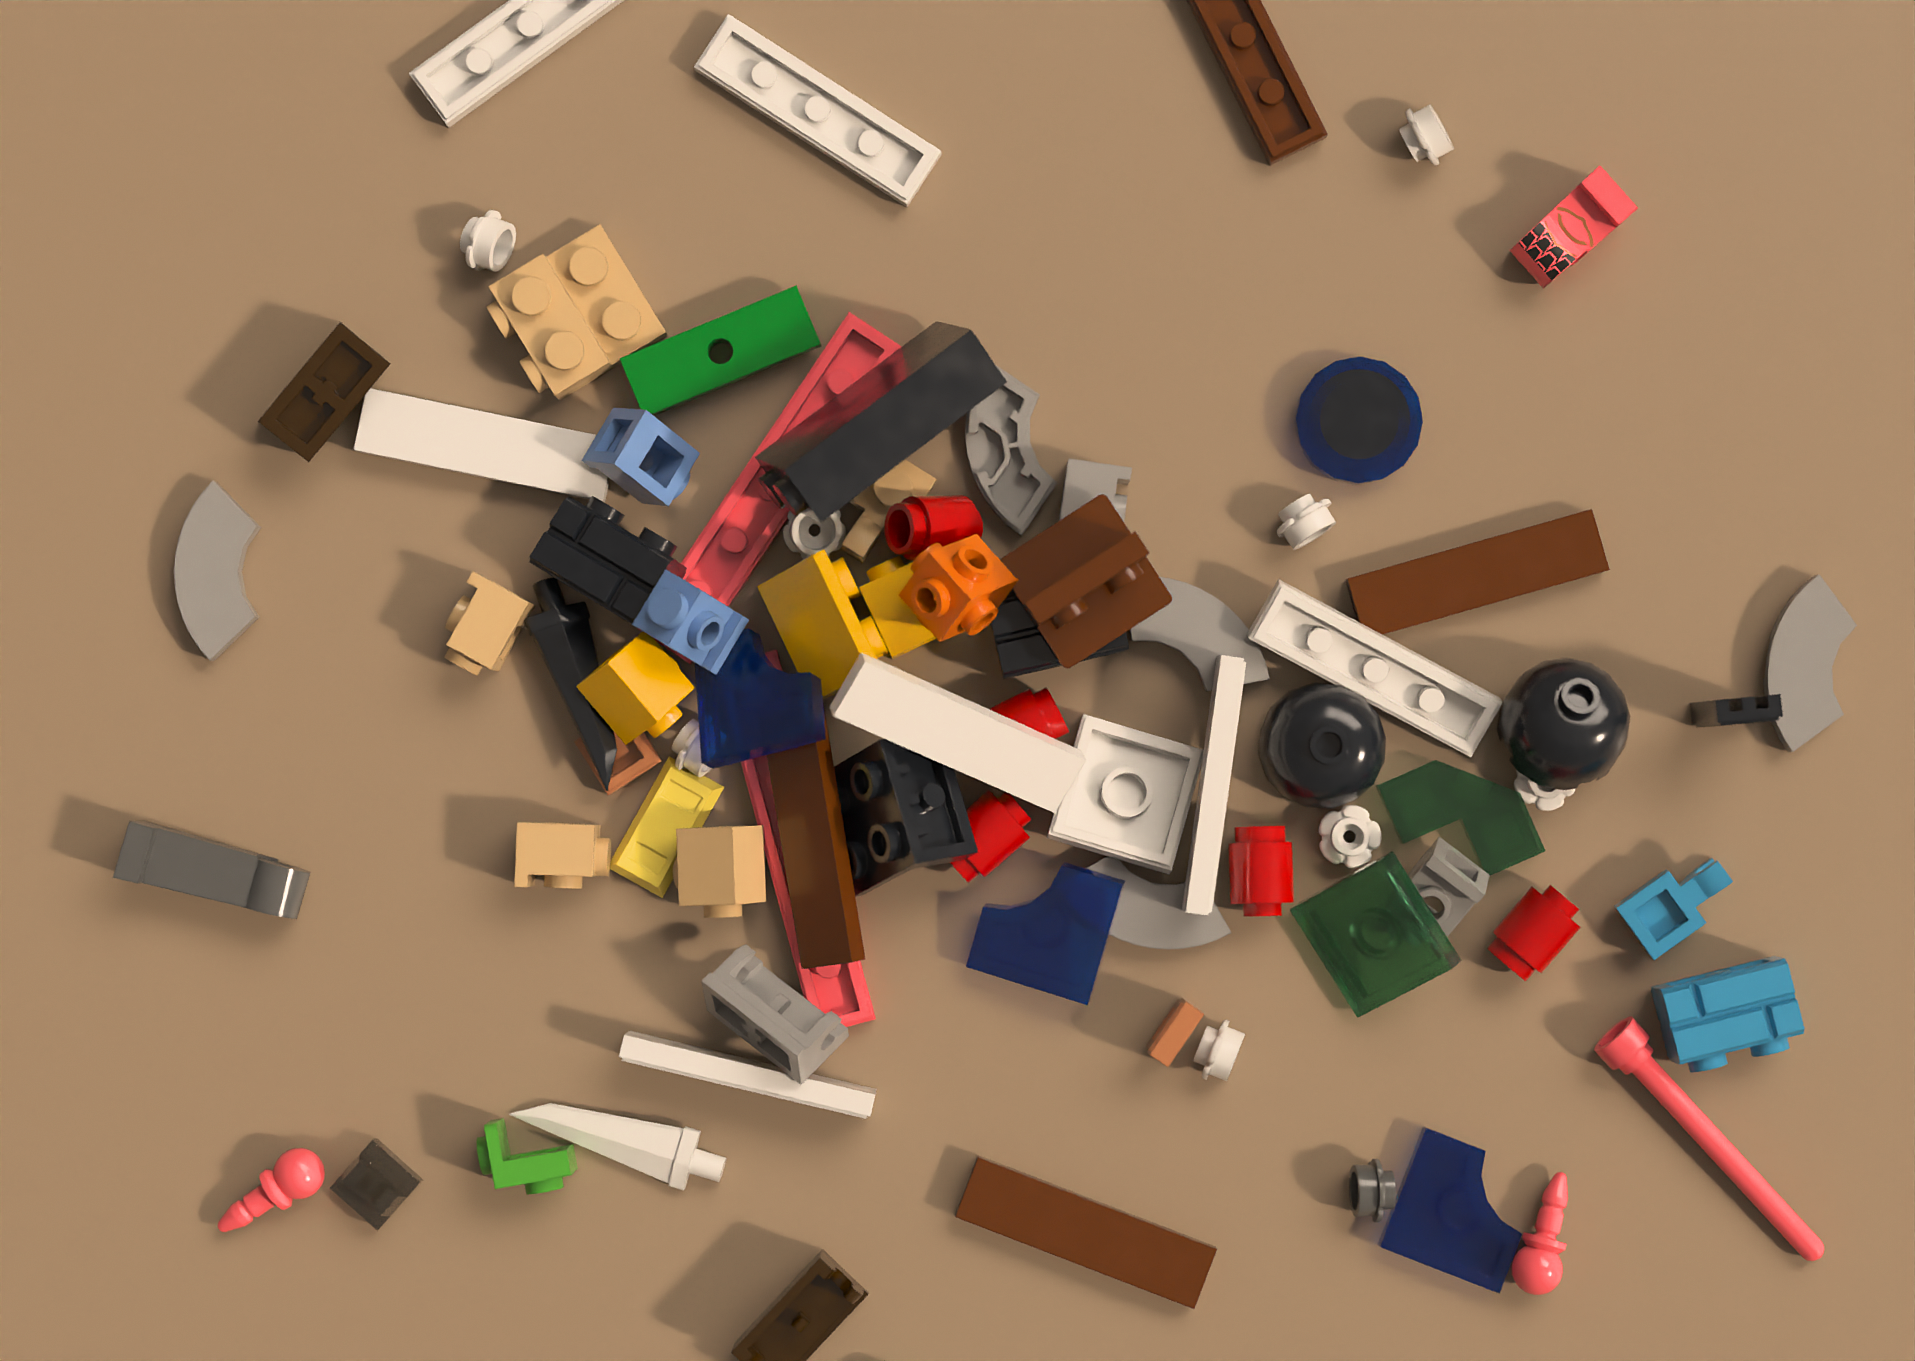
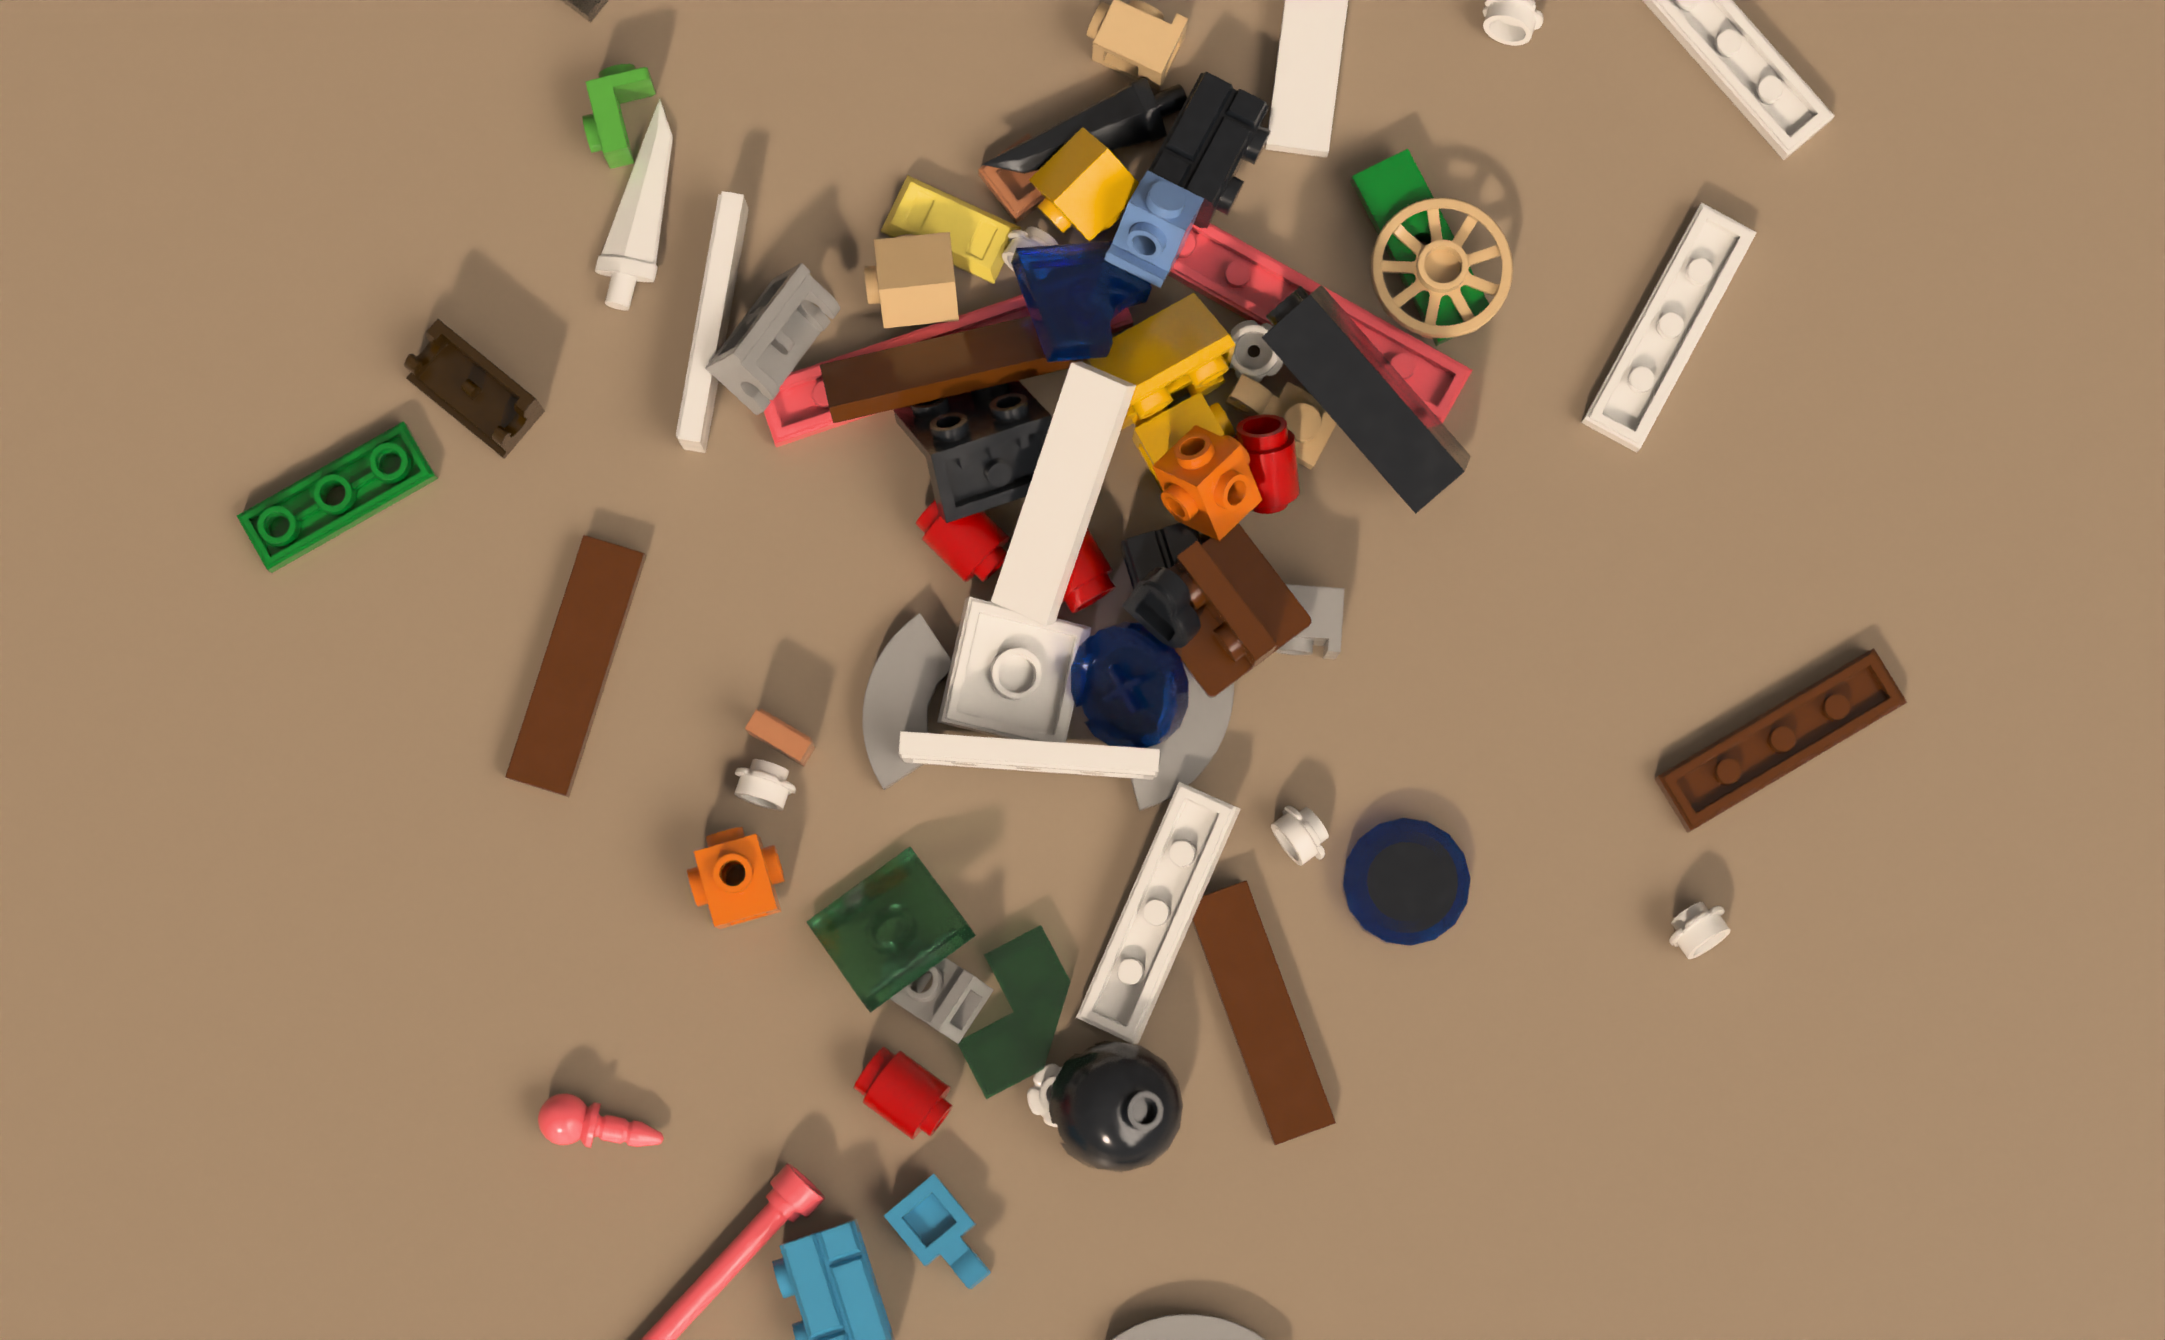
camera: 80 degrees right, 5 degrees down
tan plate [486,224,668,401] -> none
tan brick [514,822,611,889] -> none
medium blue brick [581,408,700,506] -> none
light grey tile [965,365,1057,536] -> none
clear blue tile [966,862,1125,1005] -> none
red brick [1228,826,1294,917] -> none
black cylinder [1258,682,1386,809] -> none
white plate [1318,805,1381,868] -> none
dark grey plate [1349,1159,1396,1222] -> none
clear blue tile [1378,1126,1522,1294] -> none
coral leg [1510,165,1638,288] -> none
black tile [1690,694,1783,728] -> none
none -> orange brick [687,827,785,929]
none -> clear blue tile [1071,622,1189,748]
none -> black tile [1122,567,1201,648]
none -> tan wheel [1370,198,1513,339]

